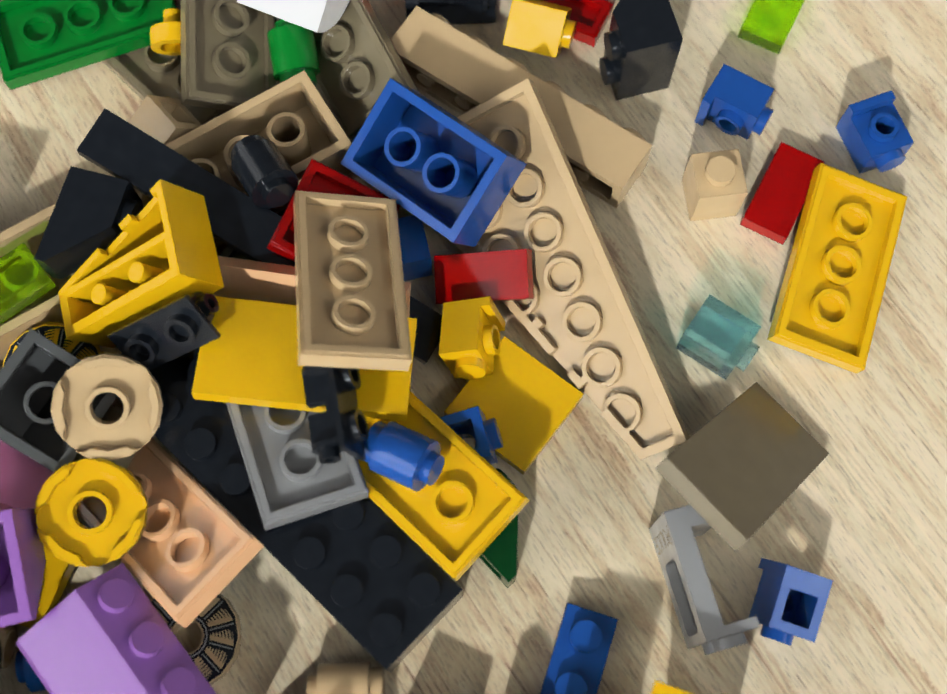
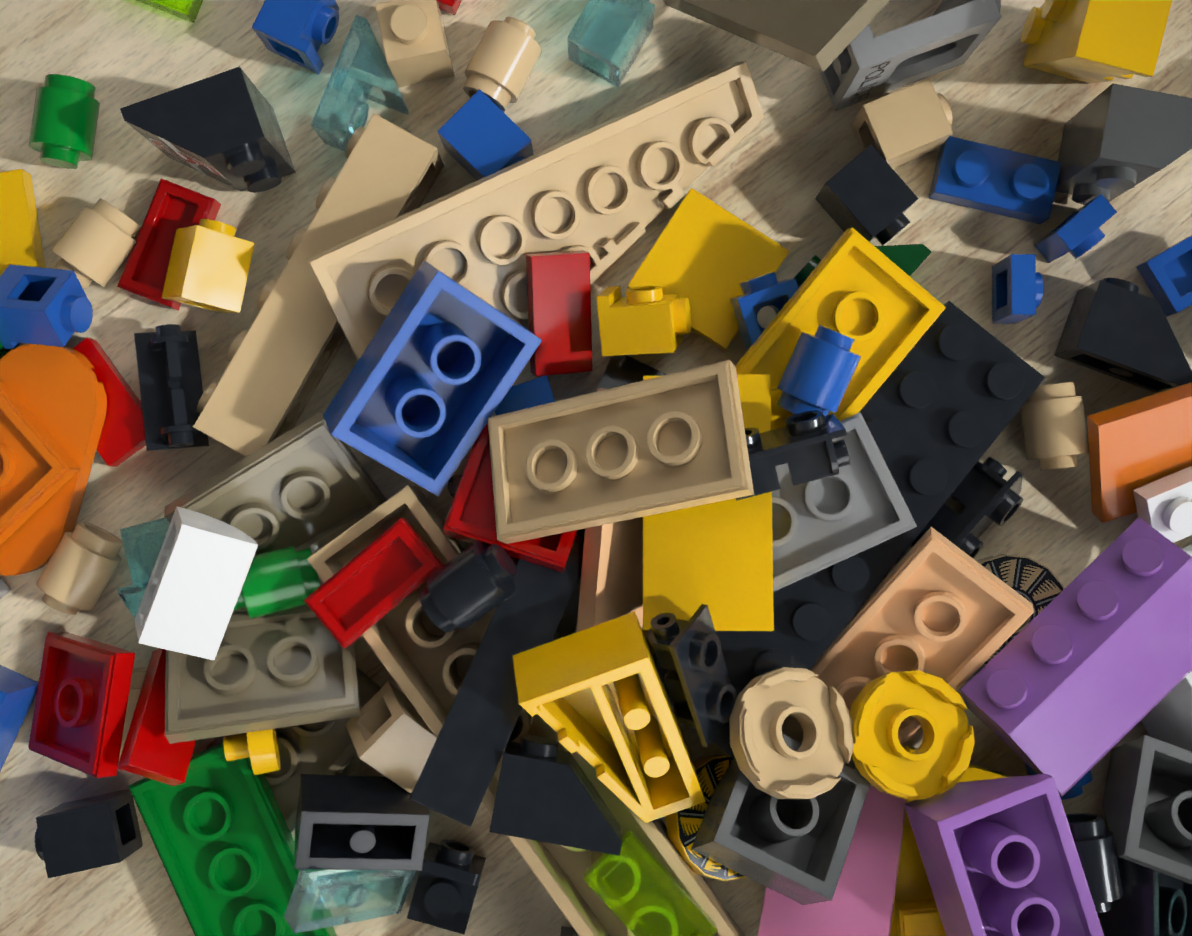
camera: 90 degrees left, 15 degrees up
none -> clear light blue slope [284,869,416,934]
none -> black brick [295,774,430,871]
none -> red tile [304,518,444,649]
none -> clear light blue slope [311,15,409,151]
none -> black bracket [407,840,486,935]
none -> blue brick [437,89,534,181]
none -> tan brick [463,17,542,112]
none -> black brick [815,145,919,246]
none -> tan brick [851,78,953,169]
none -> black hinge [910,457,1024,559]
none -> blue plate [992,254,1044,324]

